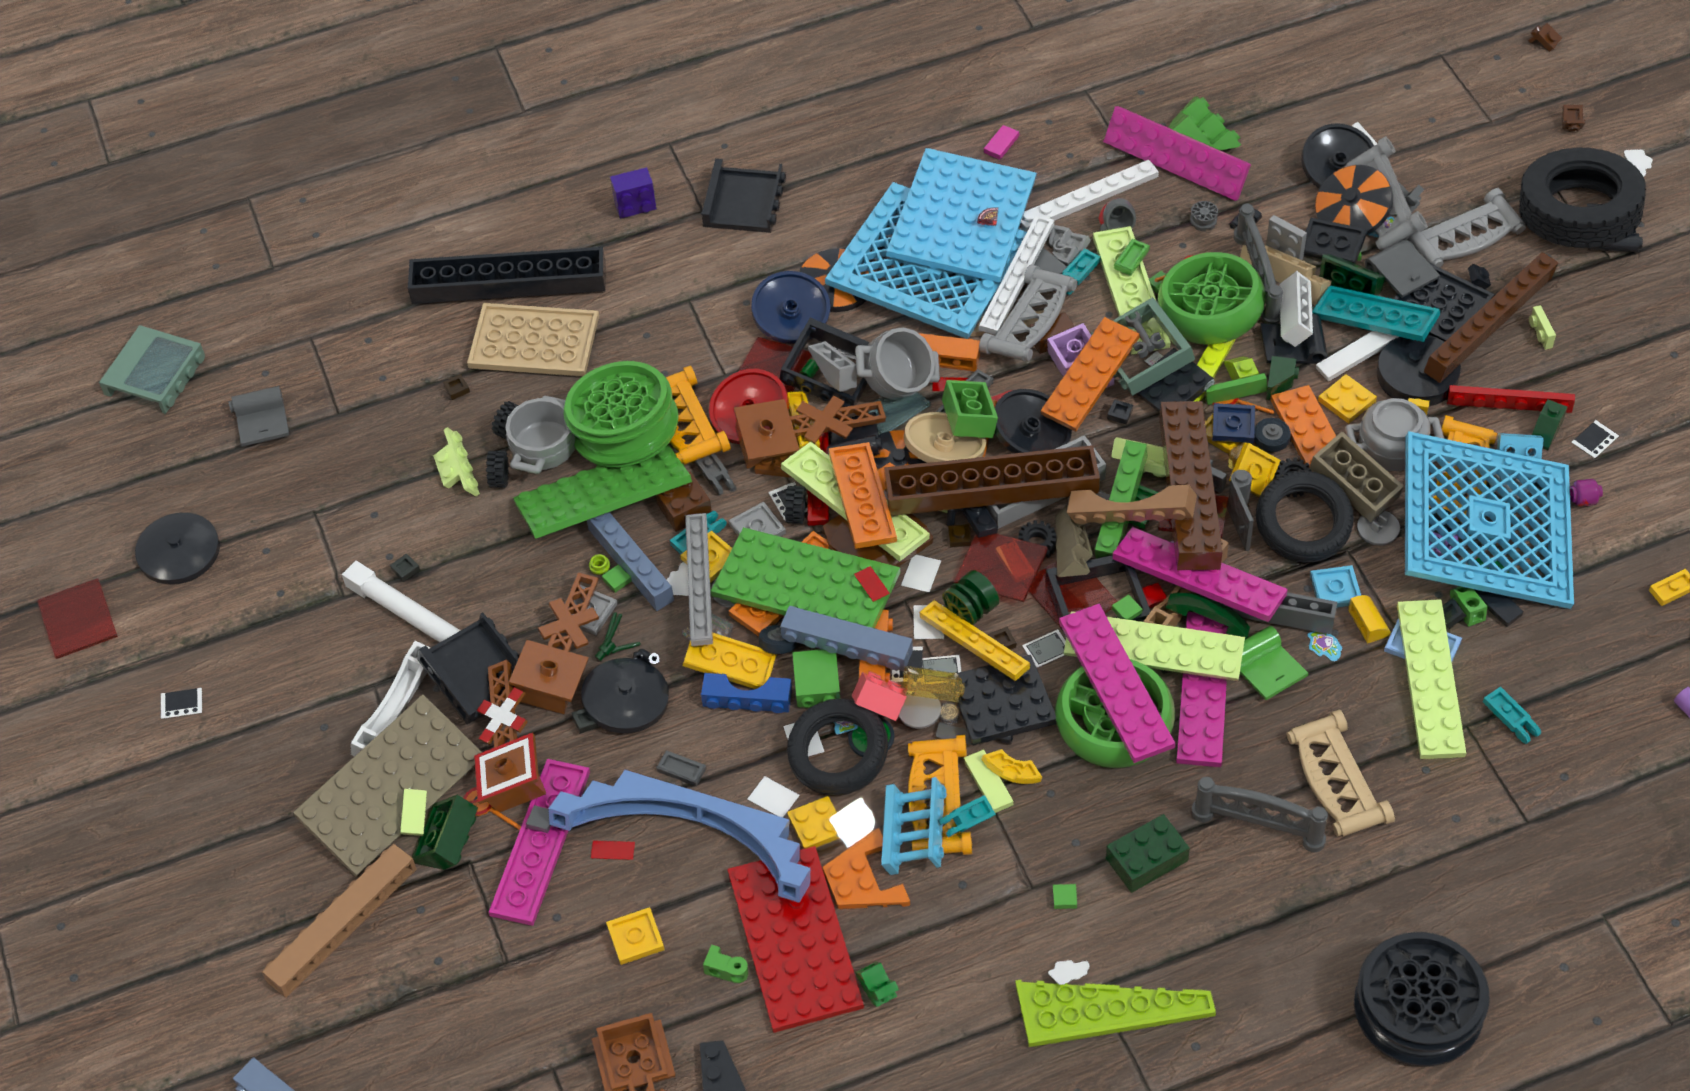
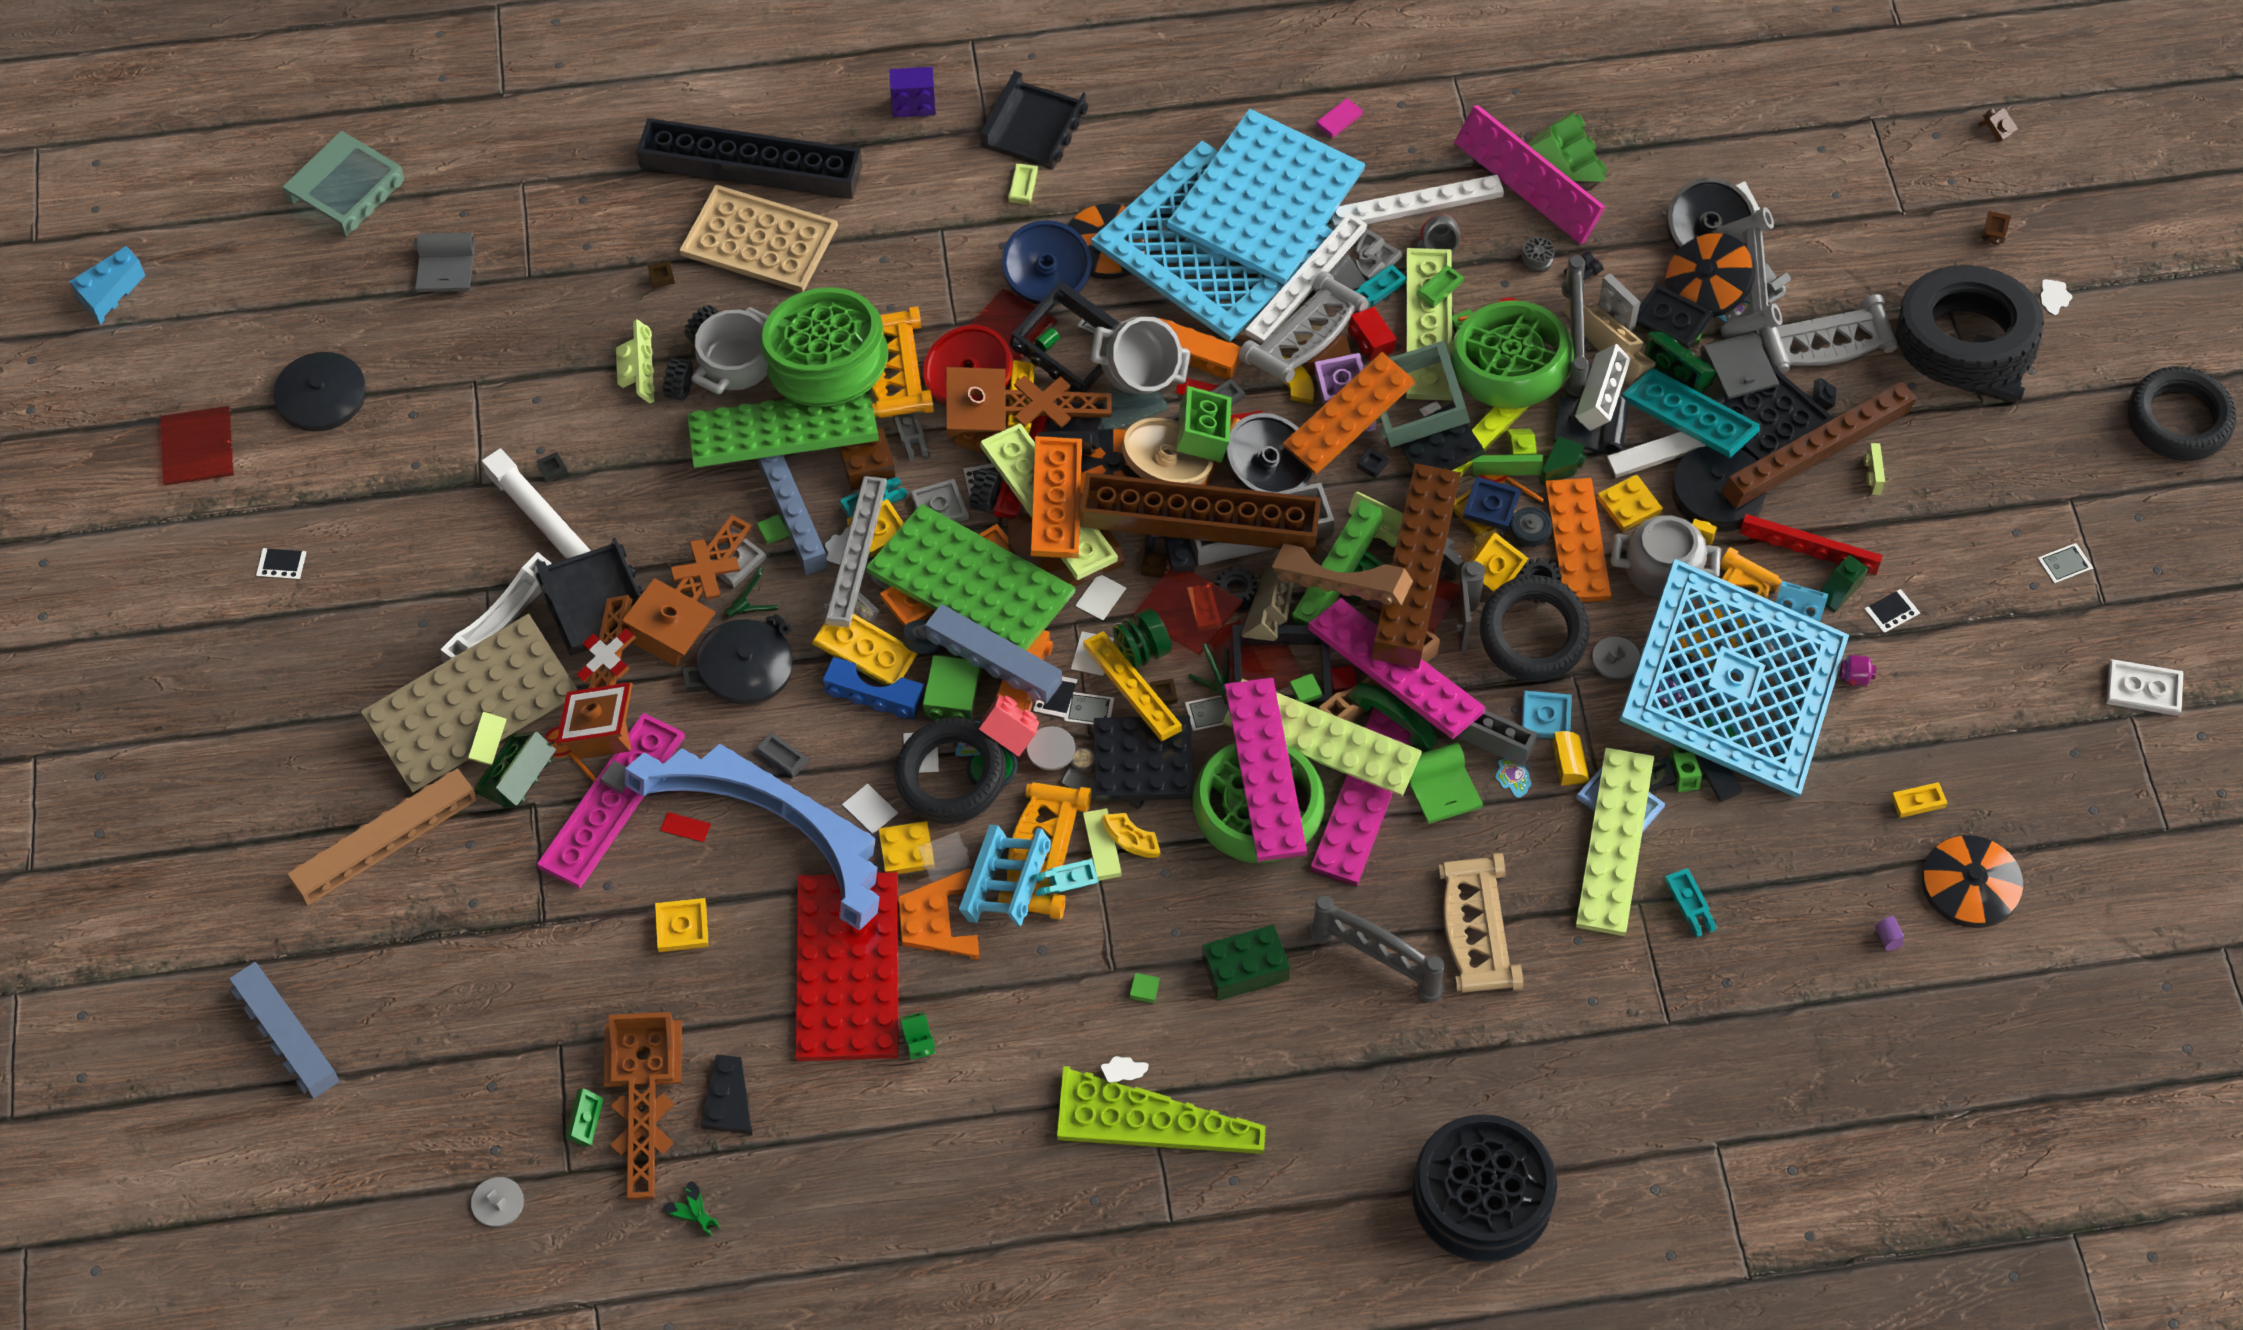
camera: 10 degrees right, 5 degrees up
lime plate [589,554,610,575] -> none
bright green leg [703,945,748,983] -> none
light grey slope [808,341,857,392] -> none
red sticker [854,566,890,602] -> none
clear yellow window [902,666,965,702] -> none
clear red tile [977,207,998,226] -> none
dark grey bar [1125,311,1166,358] -> none
dark tan brick [1309,432,1404,523] -> none
none -> yellowish green tile [1009,163,1038,205]
none -> dark green plant [1188,643,1229,703]
none -> yellow tile [1273,356,1314,405]
none -> red brick [1347,307,1397,362]

